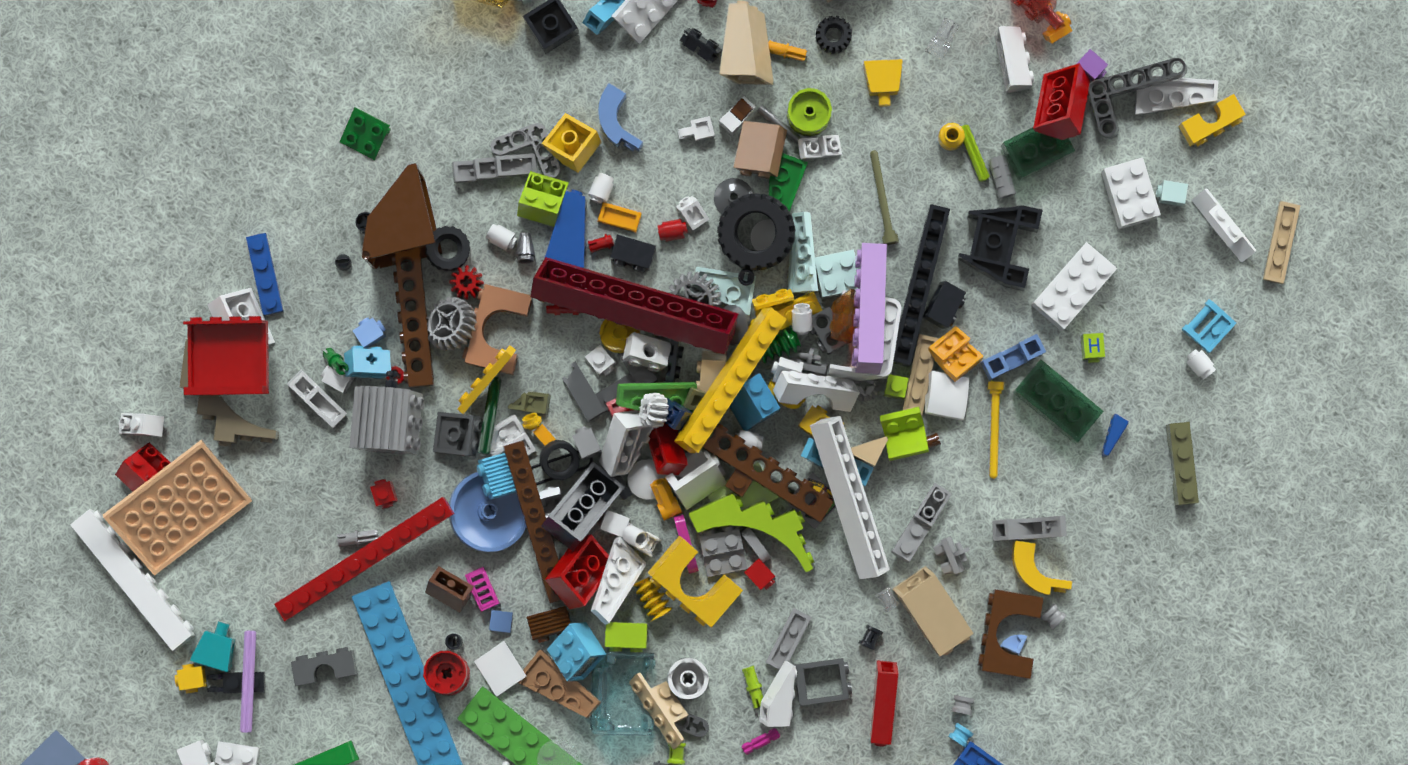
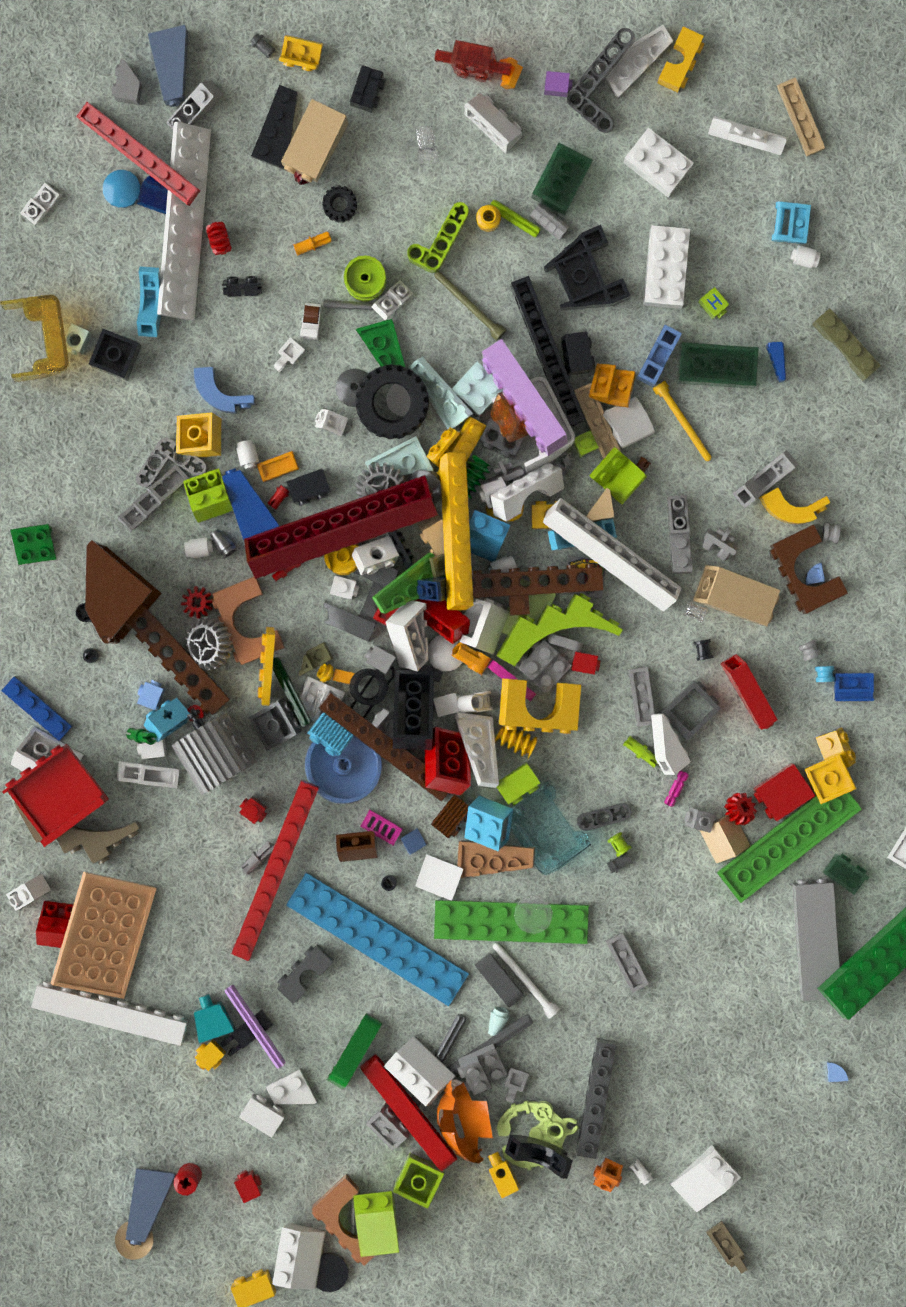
camera: 40 degrees left, 5 degrees up
red wheel [423,651,470,696] -> none
black tyre [425,226,470,272] -> none
tan bracket [629,672,688,749] -> none
white gear [639,393,669,428] -> none
red brick [657,218,688,242] -> none
white brick [668,658,709,699] -> none
tan slope [719,0,773,85] -> none
medium nougat brick [733,121,787,179] -> none
black hinge [738,268,754,286] -> none
white brick [792,303,813,335] -> none
yellow torso [863,59,903,107] -> none
red slope [1033,63,1090,140] -> none
light aqua brick [1156,180,1188,207] -> none
none -> lime beam [407,202,469,273]

